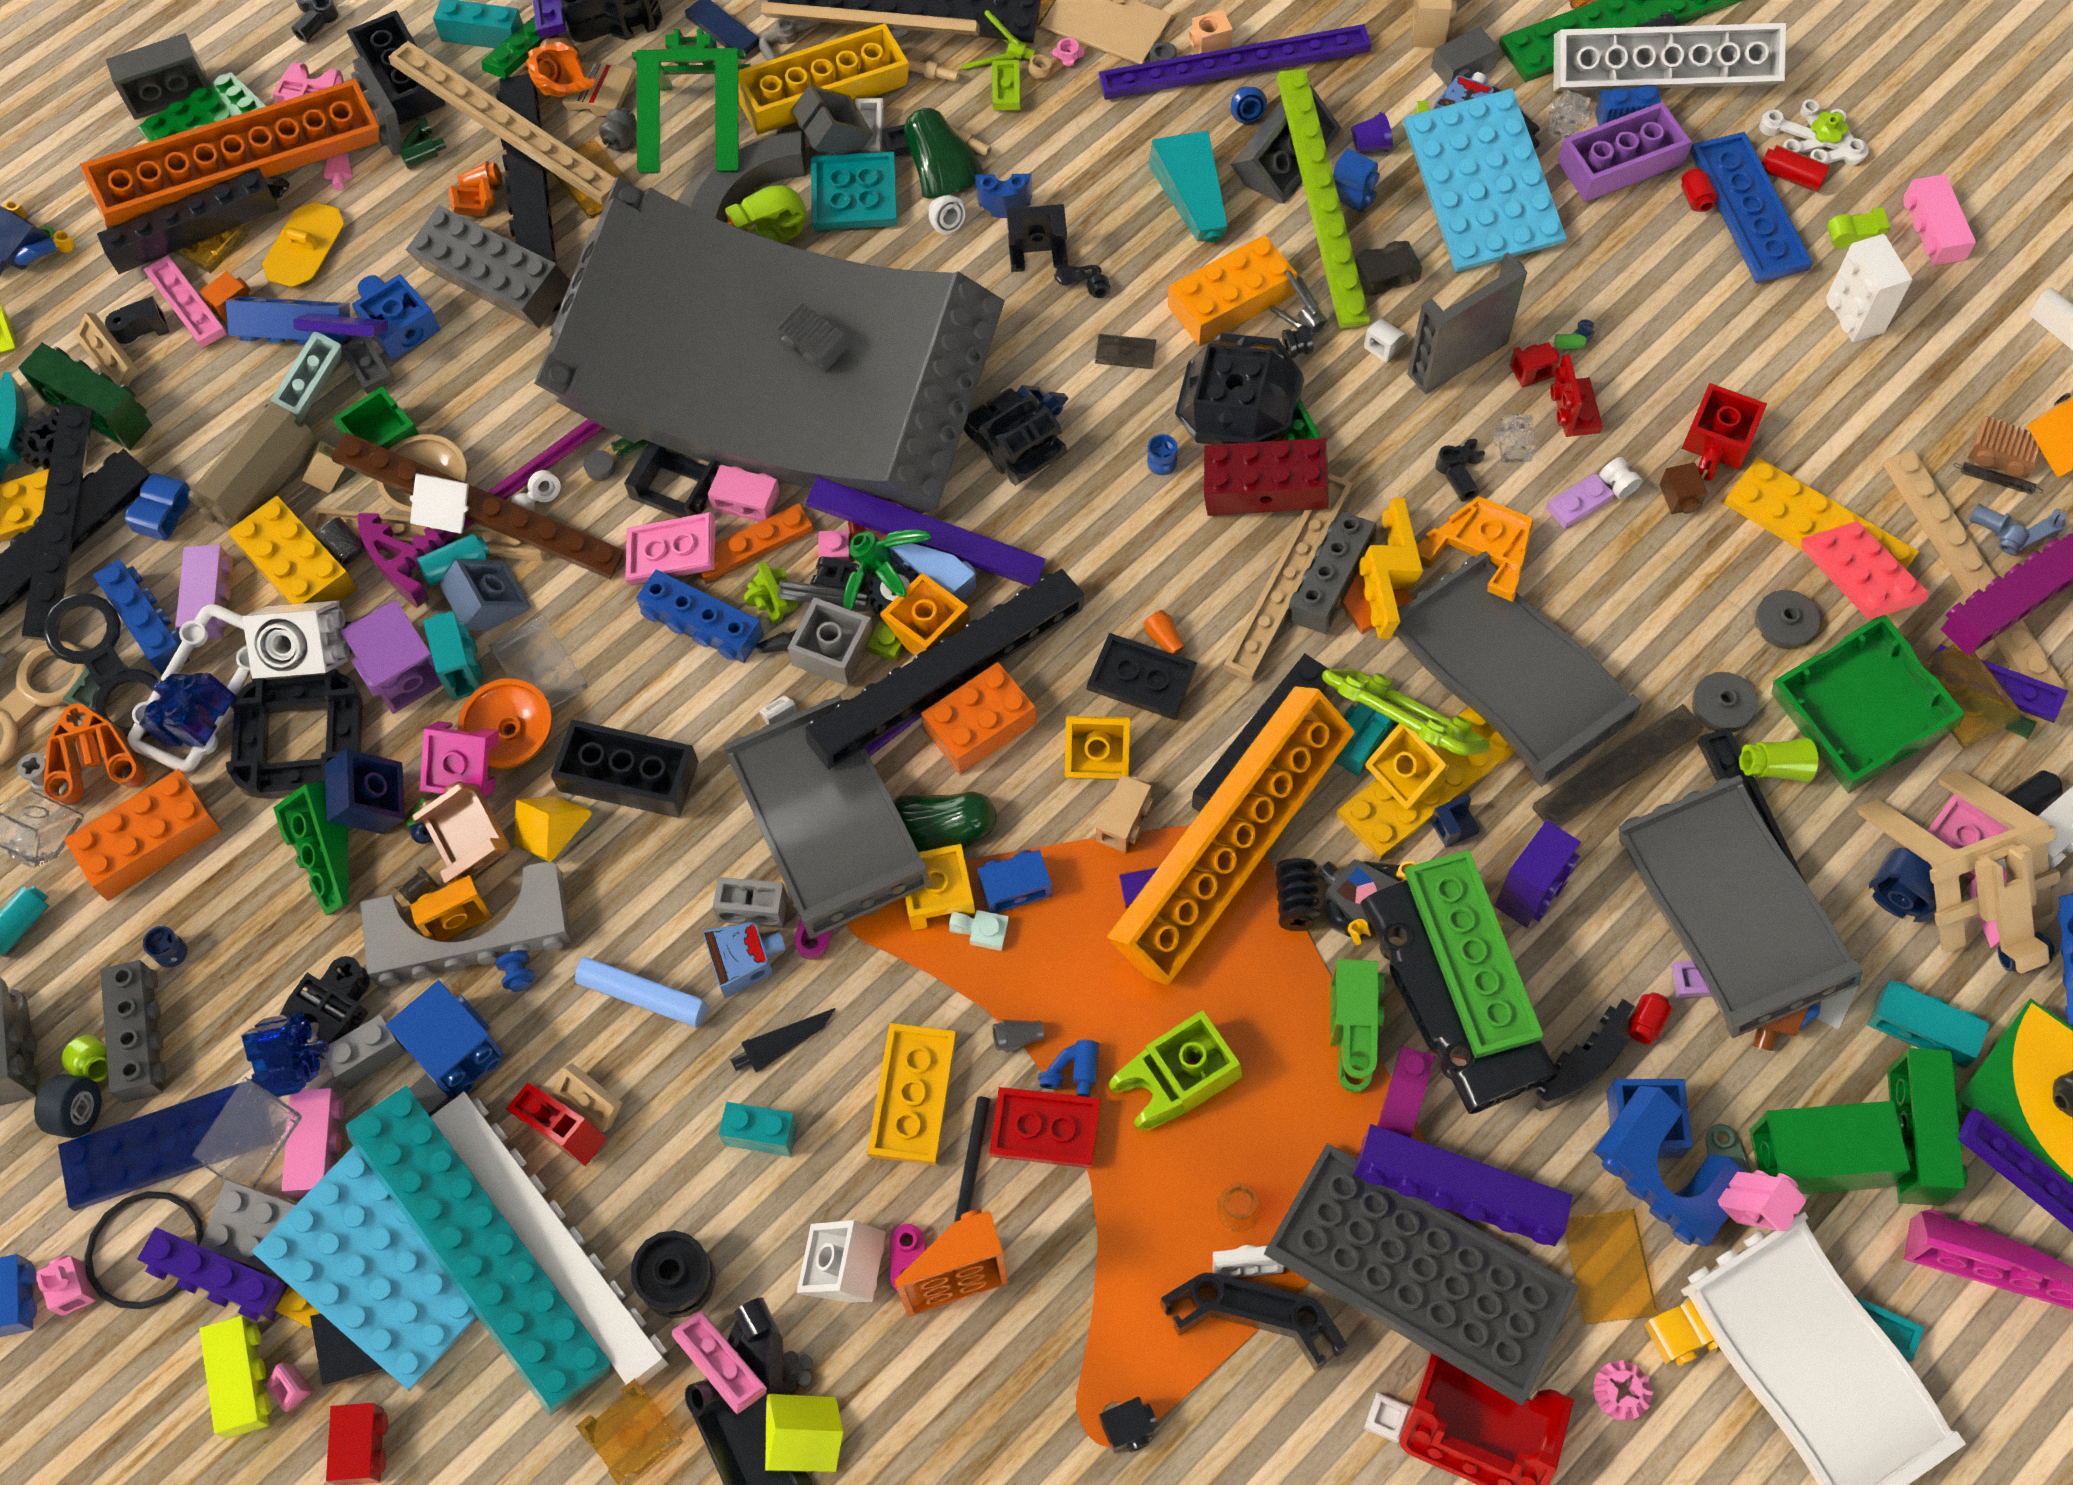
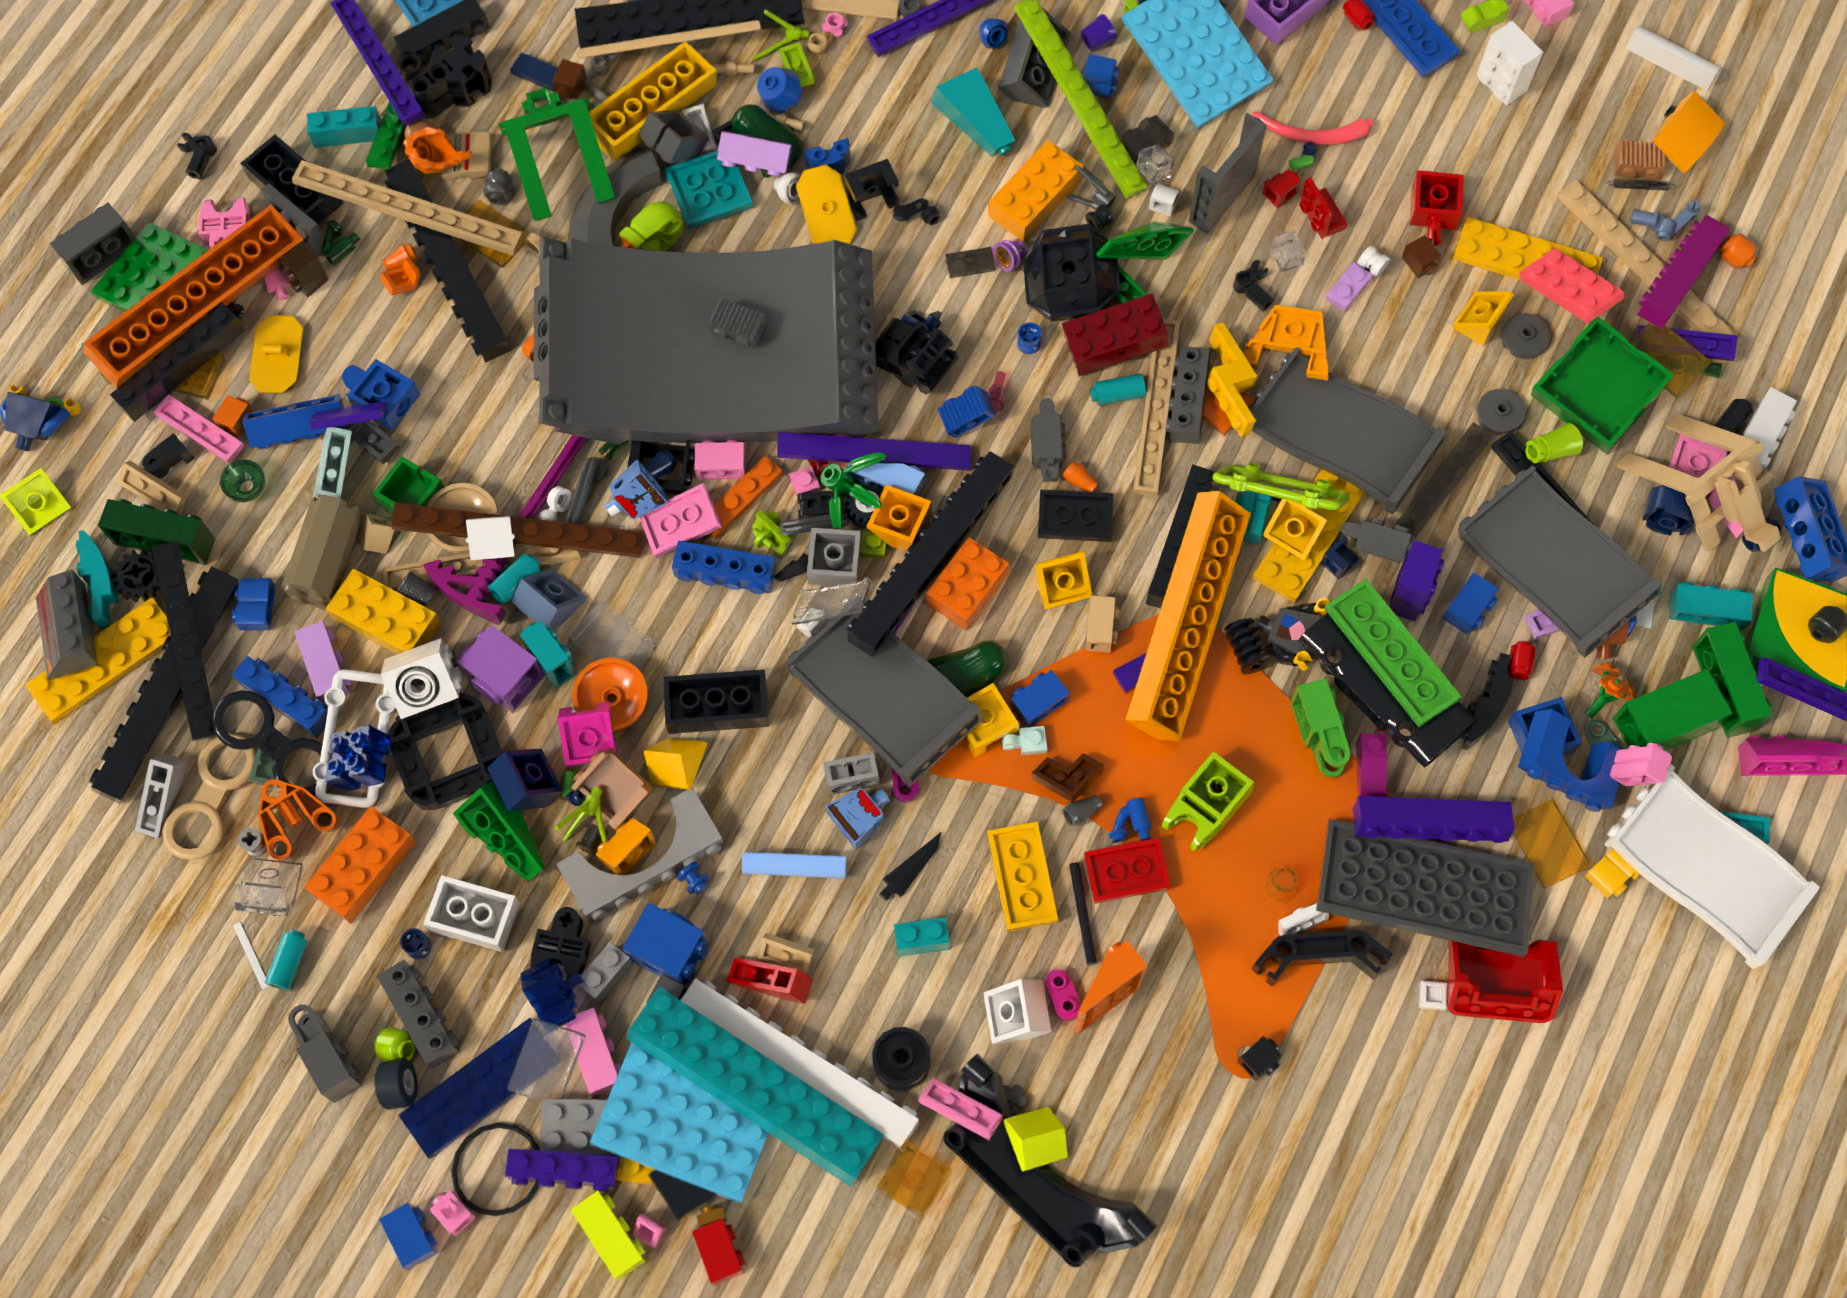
camera: 20 degrees left, 5 degrees up
dark grey brick [405,205,571,329] -> none
bright pink gear [1593,1360,1653,1421] -> none
none -> clear green piece [220,459,266,503]
none -> dark brown brick [280,242,329,297]
none -> white brick [424,875,520,952]
none -> reddish brown brick [553,59,587,100]
none -> lime plant [555,787,607,842]
none -> dark grey axle [565,458,599,524]
none -> medium blue torso [605,459,668,519]
none -> dark blue cone [644,450,677,479]
none -> pearl gold plate [696,1205,728,1228]
none -> lavender brick [717,131,792,177]
none -> blue cone [757,67,803,113]
none -> clear piece [792,577,871,625]
none -> yellow shield [796,165,857,244]
none -> blue brick [937,386,996,438]
none -> clear pink cone [987,371,1006,413]
none -> medium lavender piece [993,239,1027,272]
none -> dark grey hinge [1030,398,1067,482]
none -> reddish brown plate [1032,753,1104,803]
none -> teal brick [1090,373,1146,406]
none -> green wedge [1096,221,1194,260]
none -> clear brick [1136,144,1175,185]
none -> coral animal [1252,111,1374,145]
none -> dark grey hinge [1341,518,1425,563]
none -> blue brick [1442,572,1499,635]
none -> yellow slope [1452,291,1514,346]
none -> orange plant [1584,663,1637,719]

